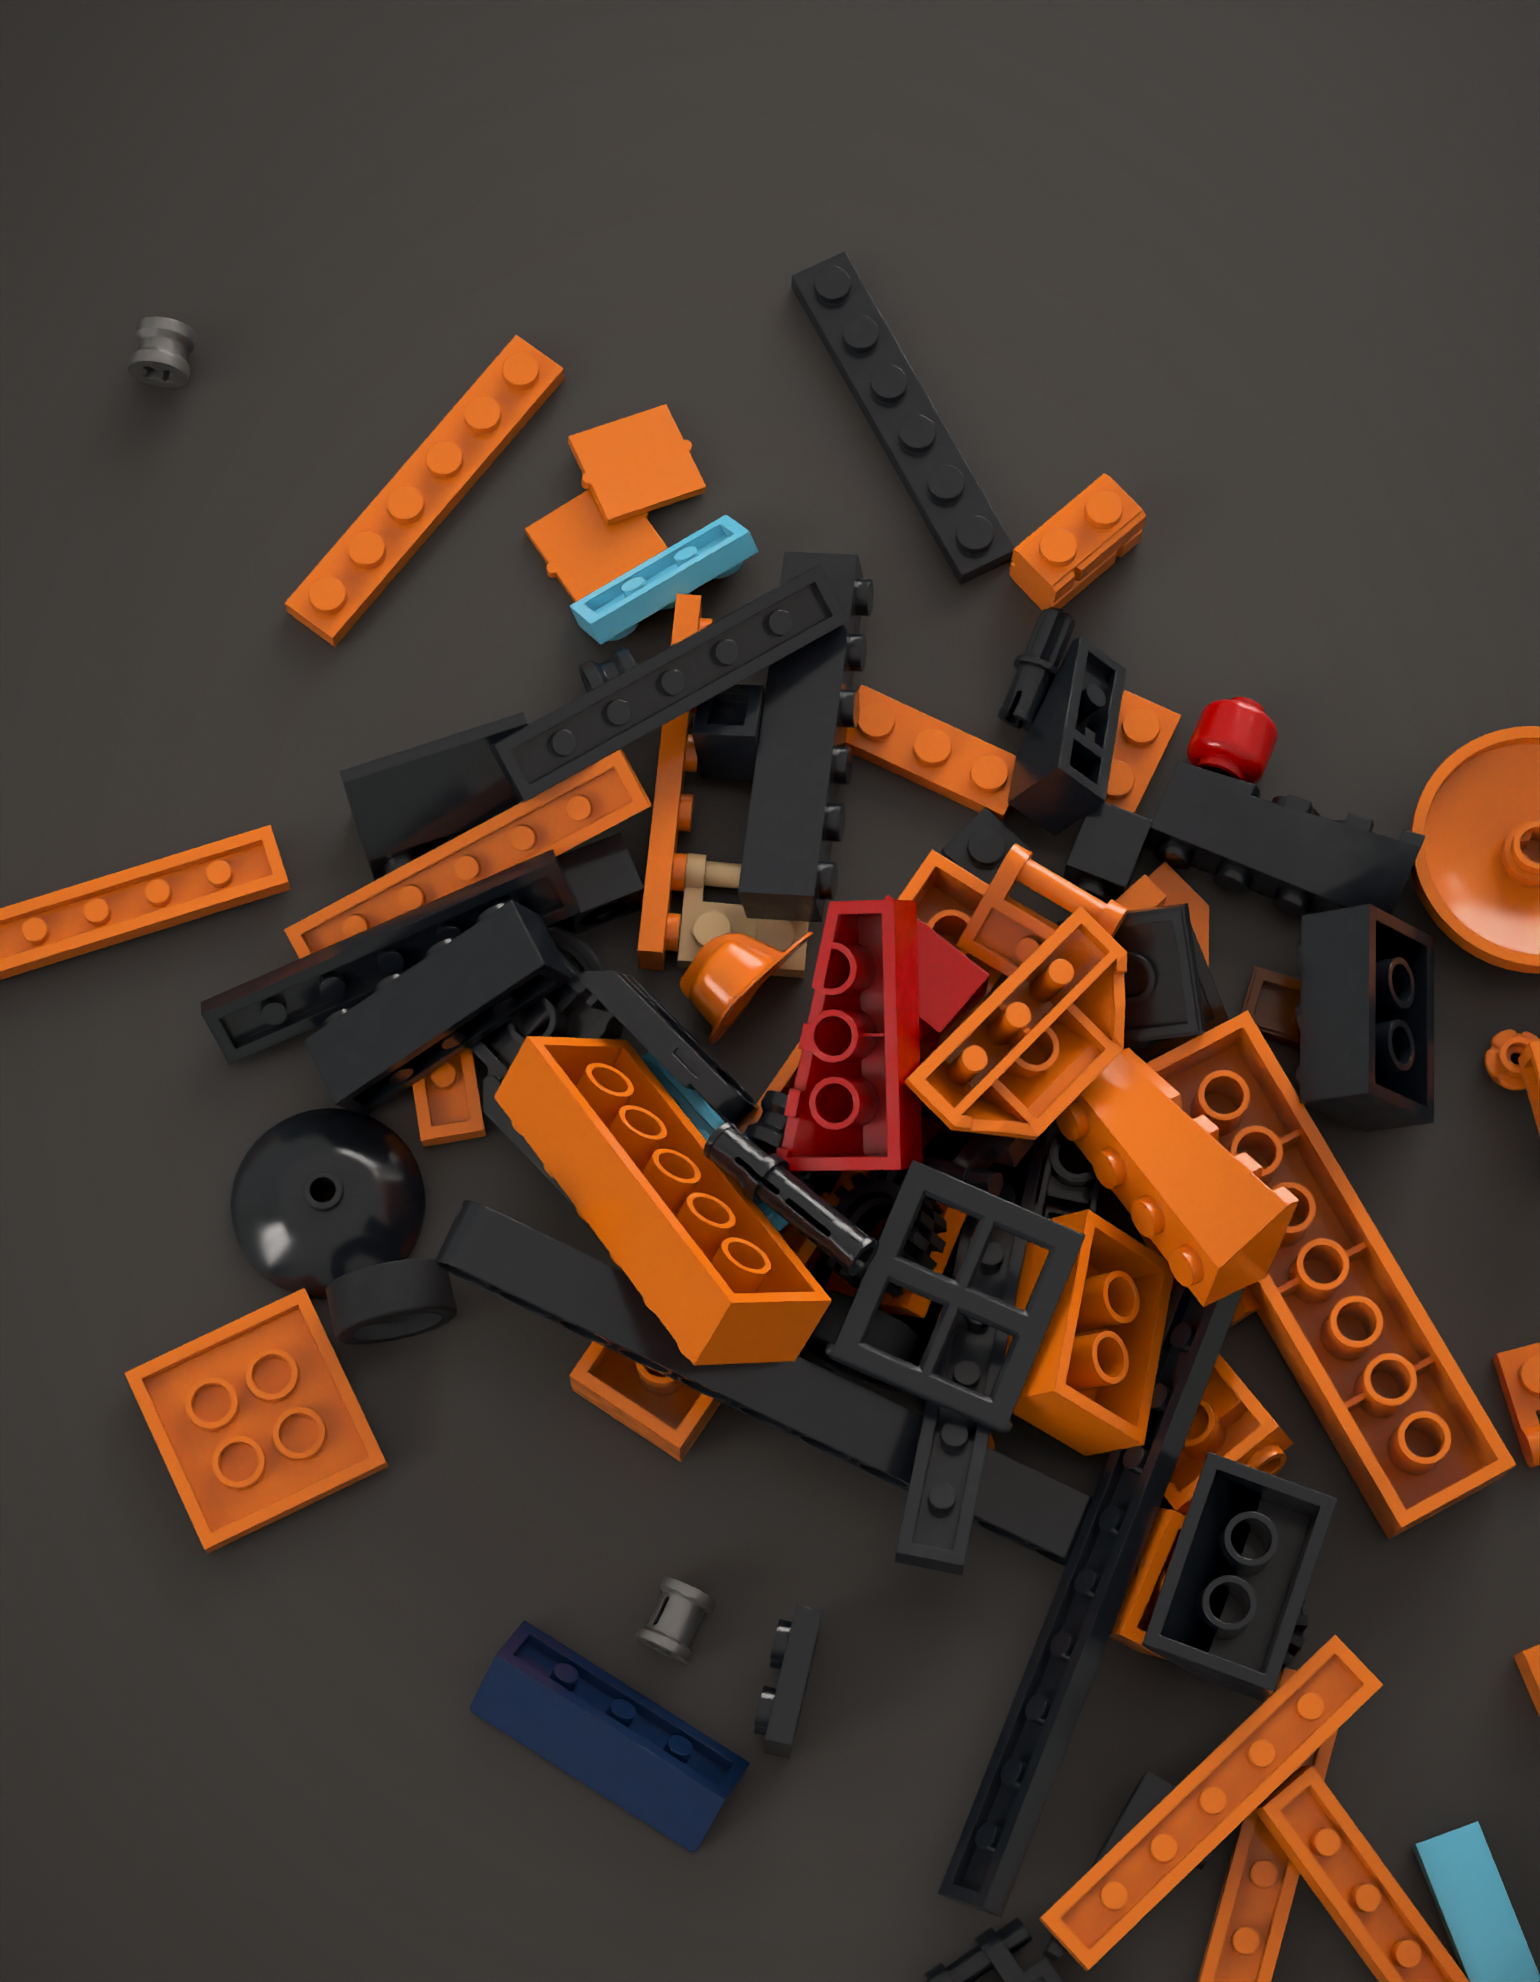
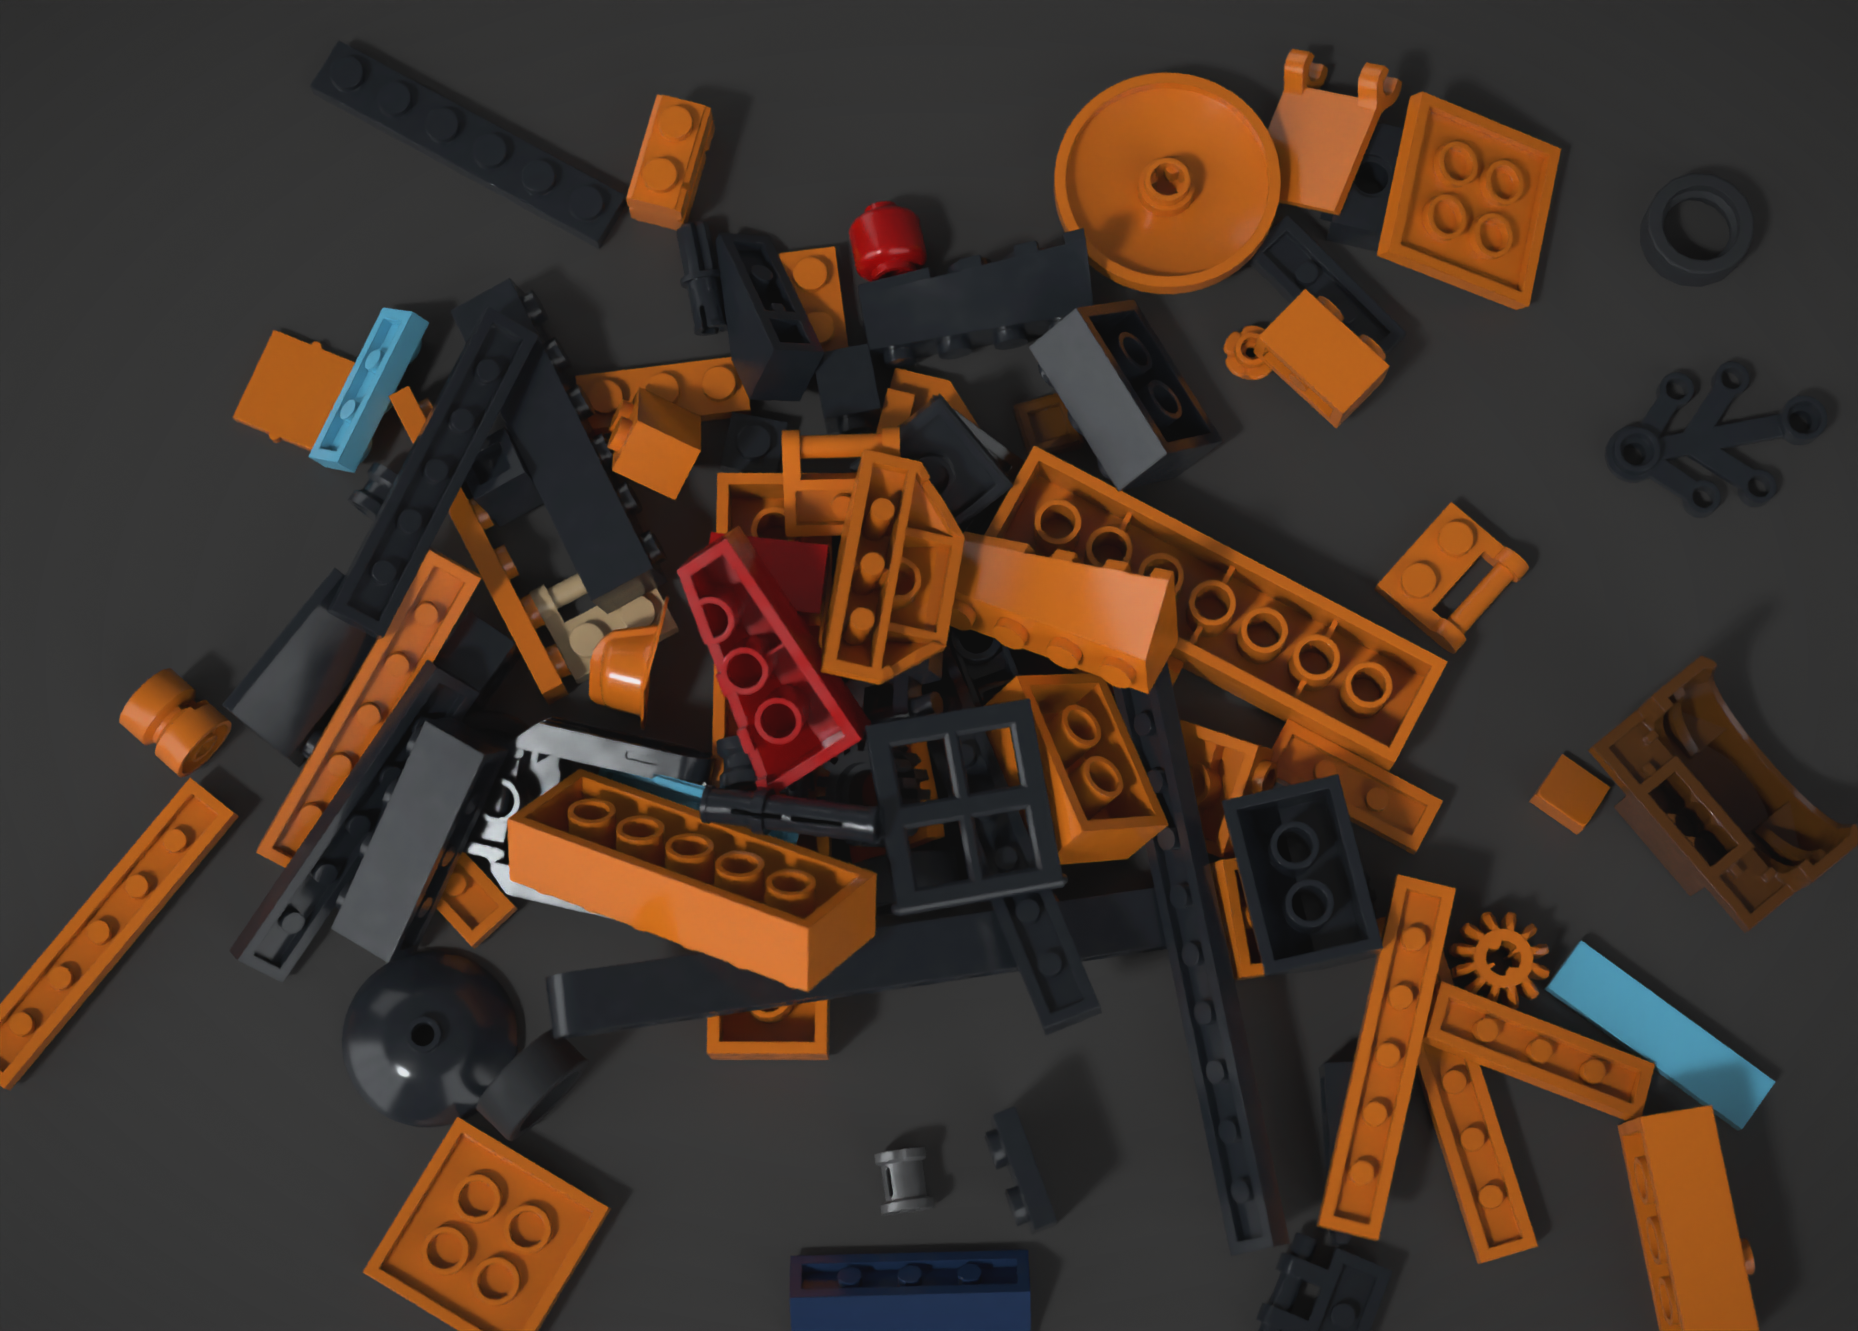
camera: 30 degrees left, 5 degrees up
orange plate [285,335,565,647] -> none
orange piece [568,404,706,526] -> none
none -> orange wheel [119,668,232,778]
none -> orange brick [607,387,701,500]
none -> orange plate [1271,719,1443,855]
none -> orange gear [1449,912,1550,1009]

